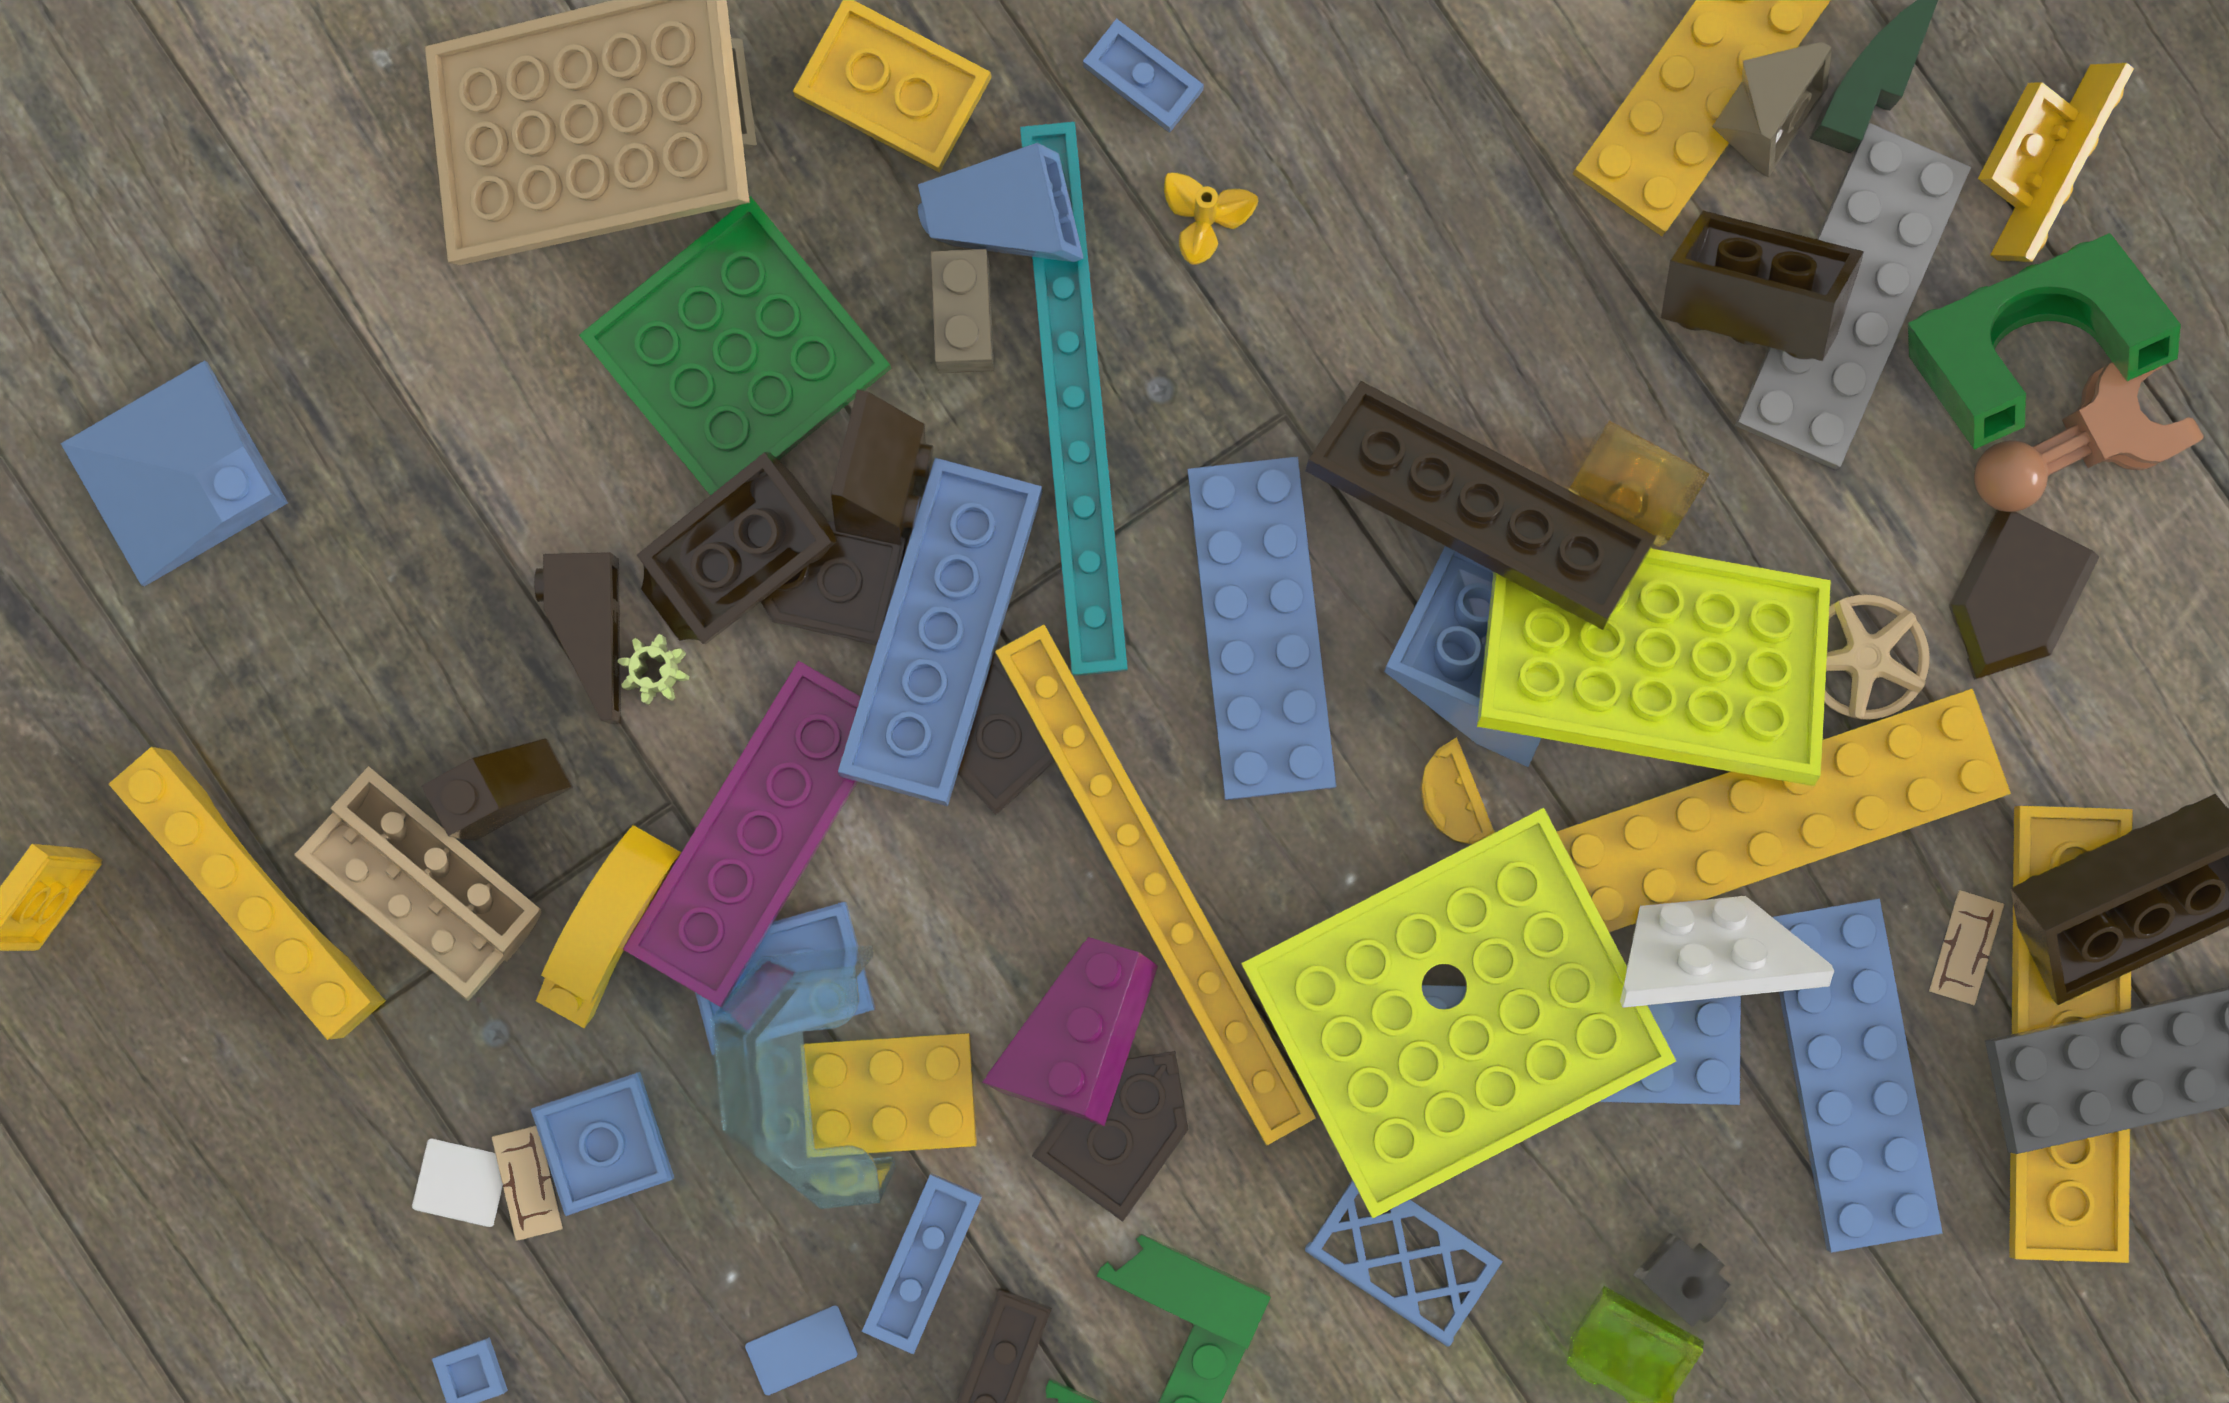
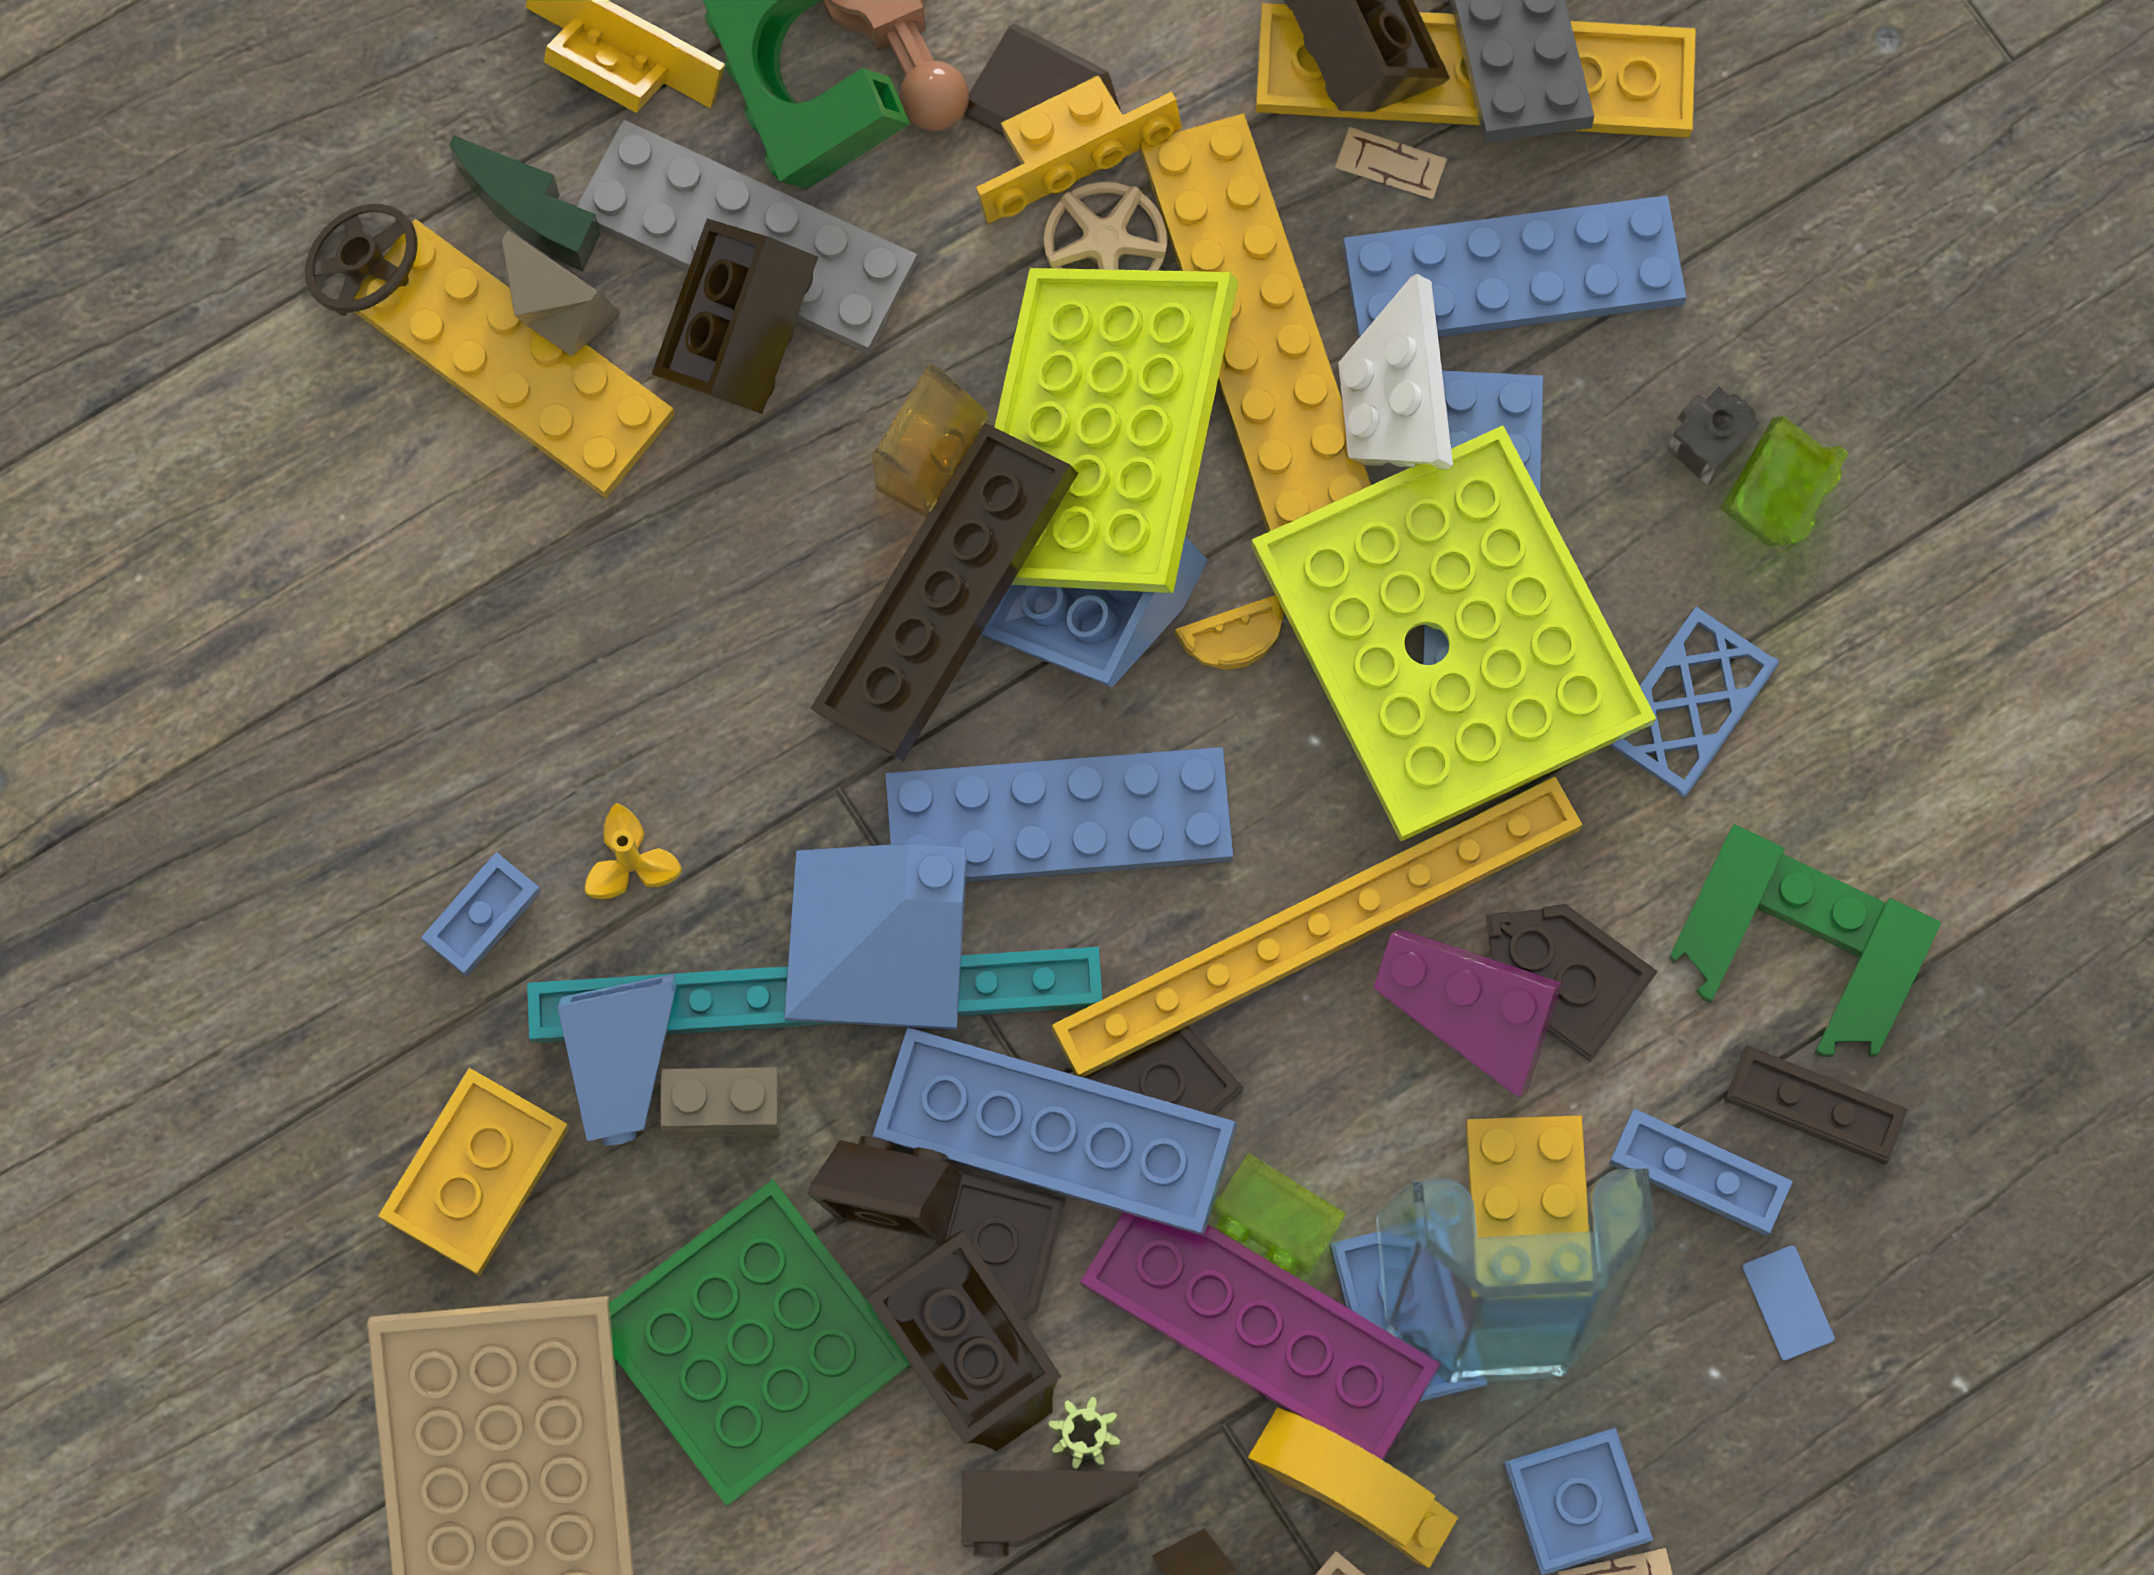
camera: 95 degrees left, 10 degrees down
none -> medium blue slope [784,843,967,1030]
none -> yellow bracket [976,75,1182,224]
none -> clear neon green bracket [1211,1153,1346,1275]

